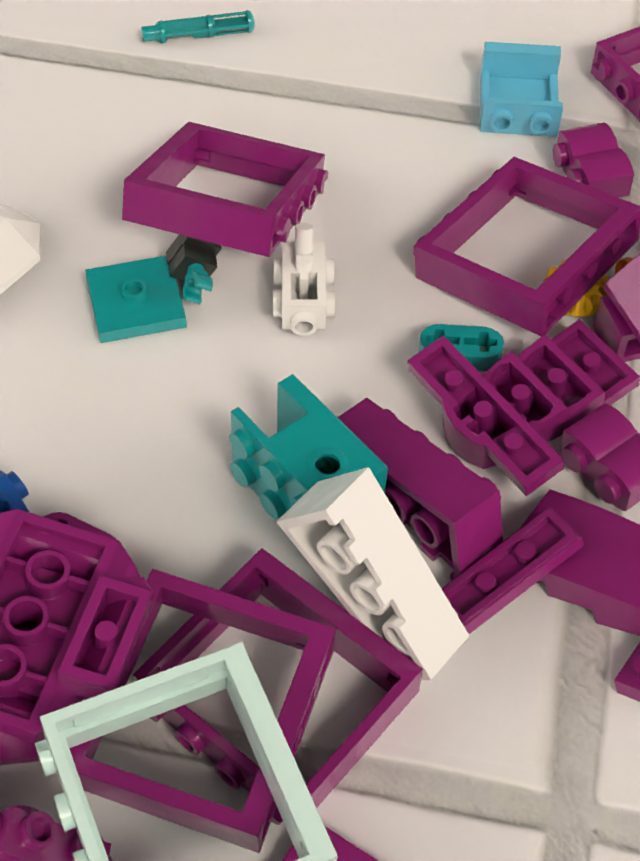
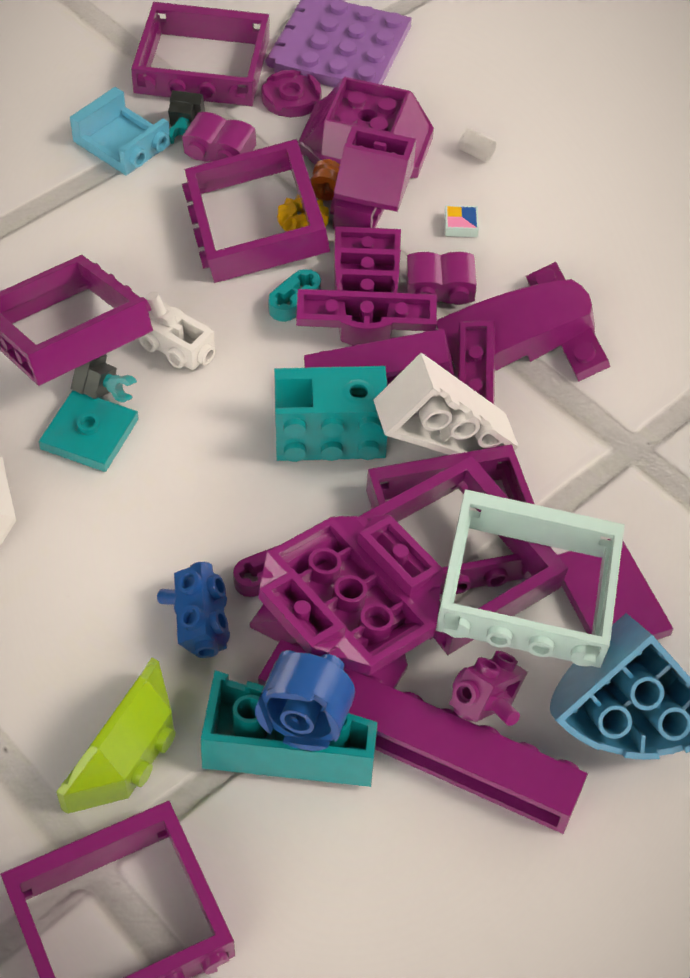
camera: 55 degrees left, 0 degrees up
none -> pearl dark grey piece [168,90,205,144]

